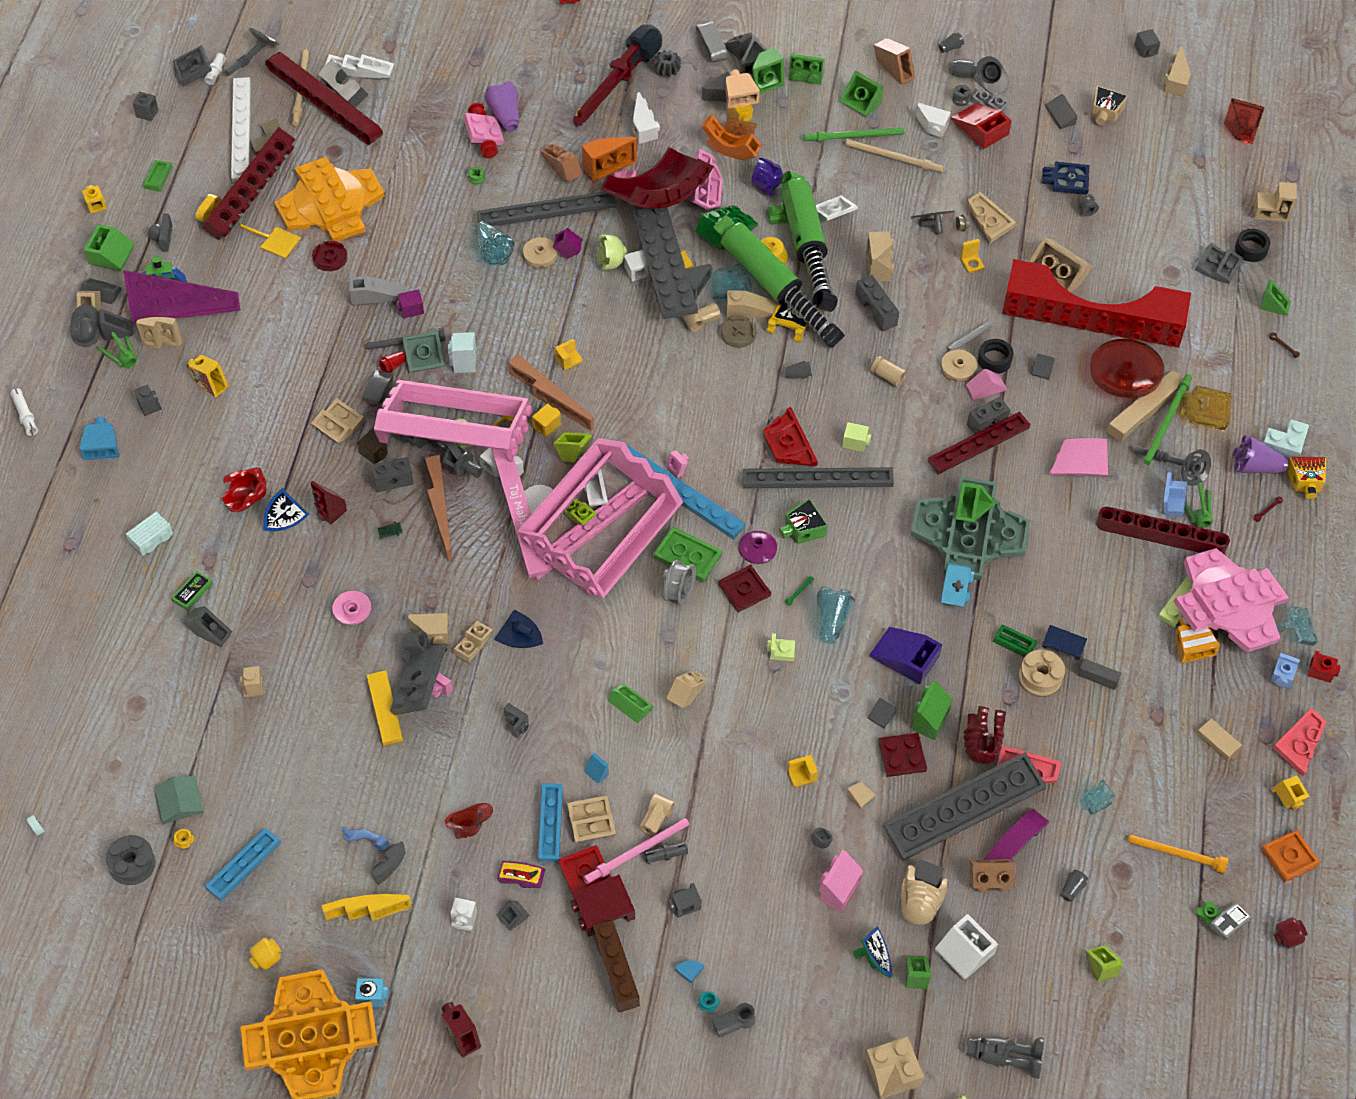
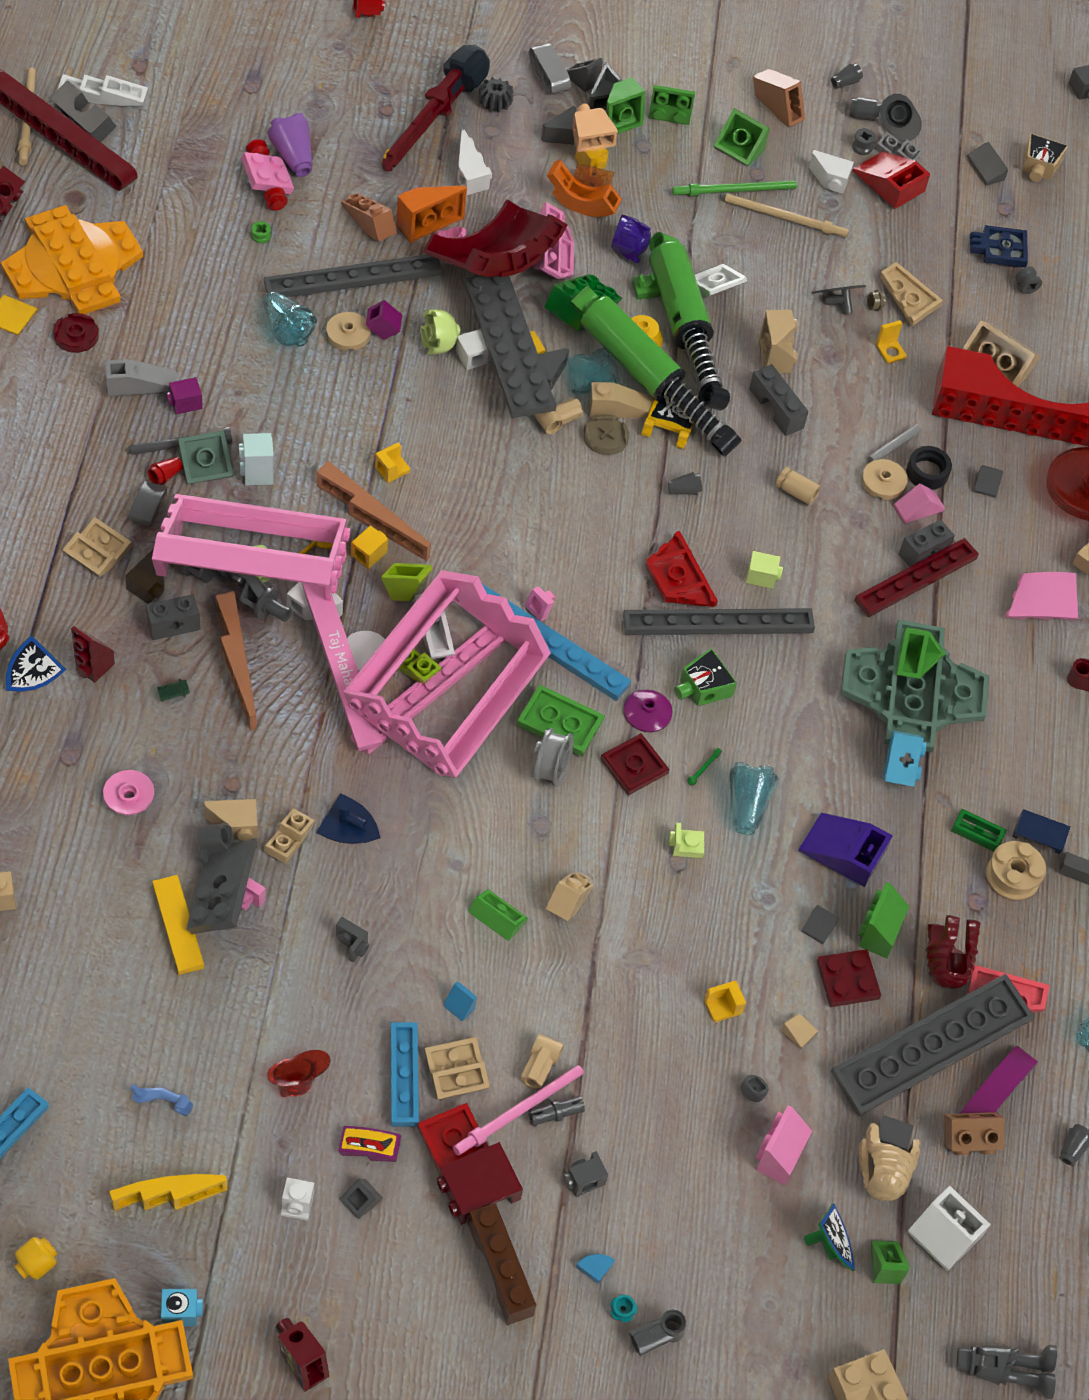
camera: 10 degrees left, 0 degrees up
dark grey slope [372,841,406,885] -> none

